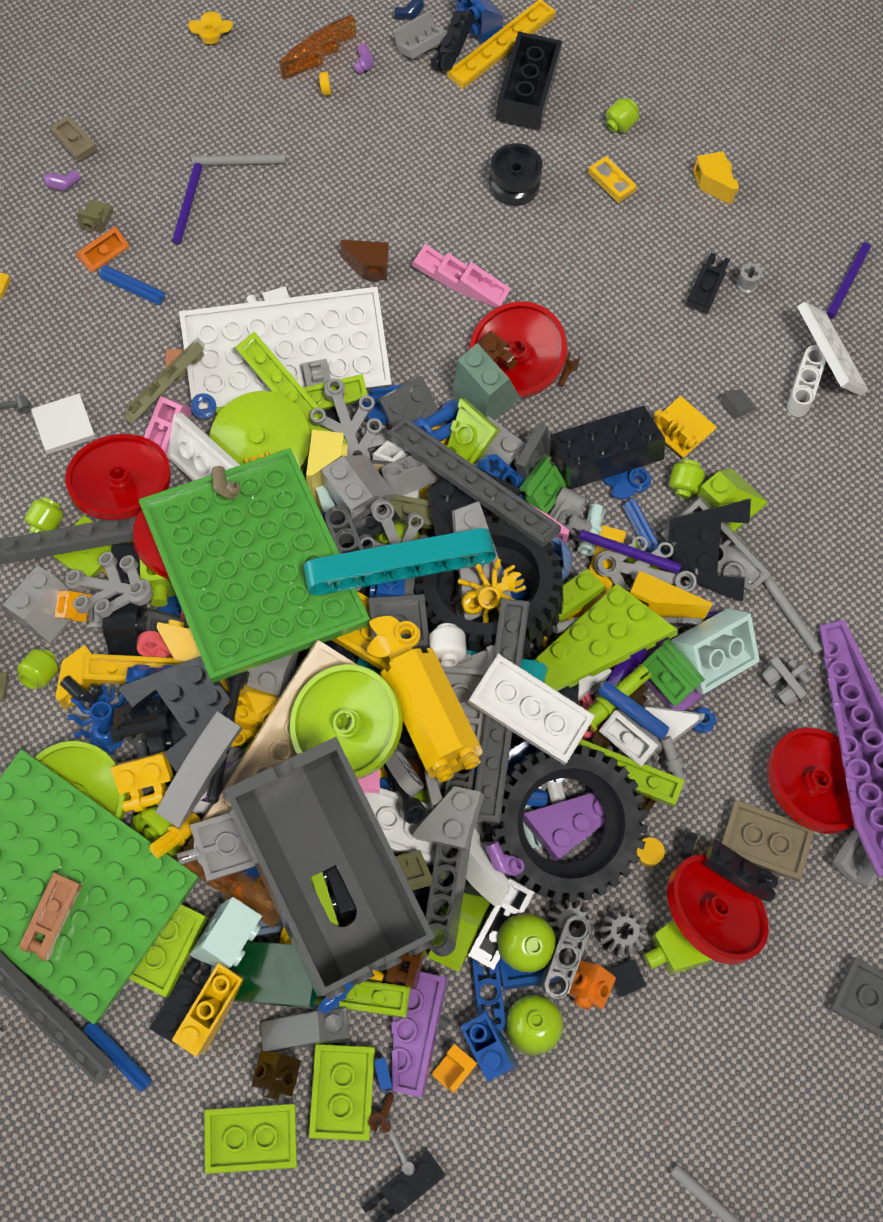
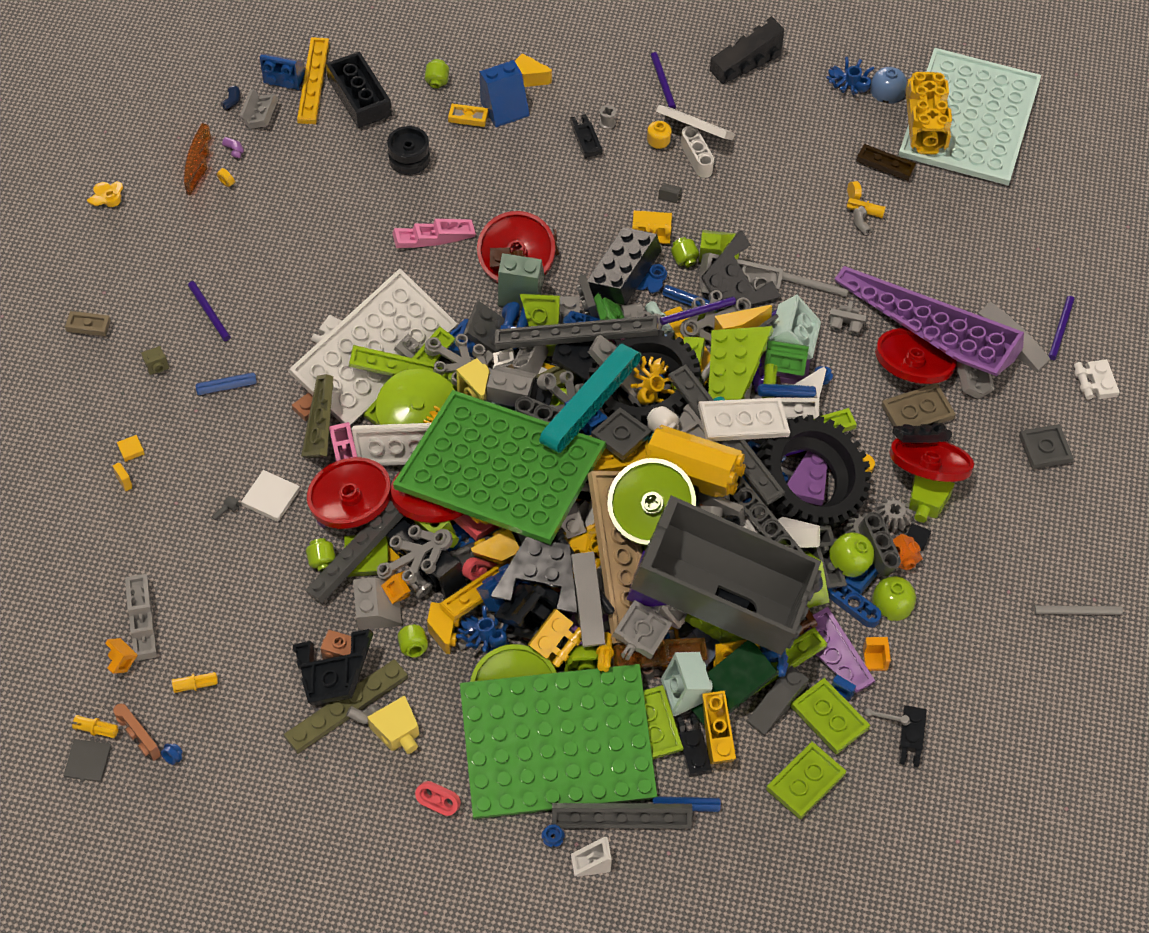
camera: 40 degrees left, 10 degrees down
nougat plate [19,873,83,961] -> none
medium lavender arm [44,169,81,191] -> none
black arm [60,675,103,703] -> none
orange slope [75,226,130,273] -> none
blue plate [191,393,216,419] -> none
light grey bar [192,154,286,166] -> none
dark tan arm [212,466,241,499] -> none
dark brown brick [251,1050,302,1100] -> none
reddish brown slope [340,239,389,281] -> none
yellow plate [367,616,420,661] -> none
reddish brown hand [368,1094,394,1133] -> none
light grey wing [413,786,484,851] -> none
black hinge [431,10,475,71] -> none
blue slope [460,1012,520,1082] -> none
medium lavender arm [485,840,525,876] -> none
light grey bar [661,736,688,791] -> none
black tile [680,831,699,859] -> none
none -> blue slope [479,60,530,127]
none -> yellow head [647,121,672,149]

